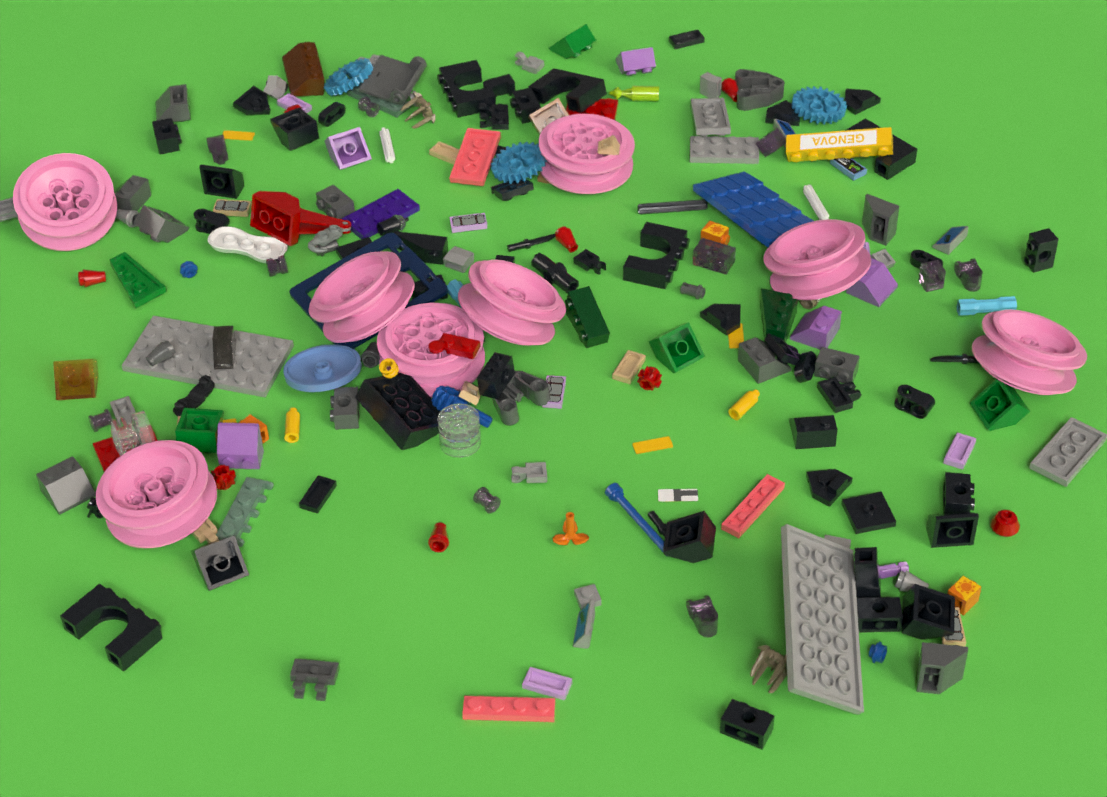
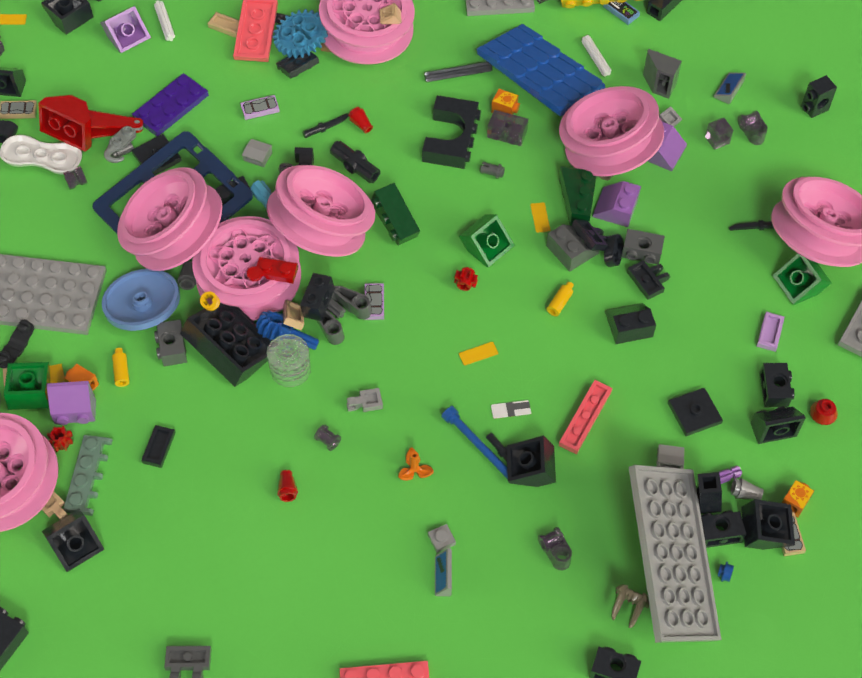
camera: 10 degrees left, 15 degrees up
clear smoke slope [212,326,236,370] -> none
dark grey brick [316,185,355,219] -> none
black piece [376,214,409,236] -> none
black slope [394,231,448,265] -> none
lavender tile [522,667,572,700] -> none
black plate [574,249,606,275] -> none
tan tile [612,350,646,384] -> none
black plate [700,304,741,336] -> none
black plate [806,469,853,507] -> none
black piece [894,385,935,419] -> none
black beam [910,250,943,275] -> none
dark grey slope [917,642,968,694] -> none
medium azure axle [956,296,1017,316] -> none

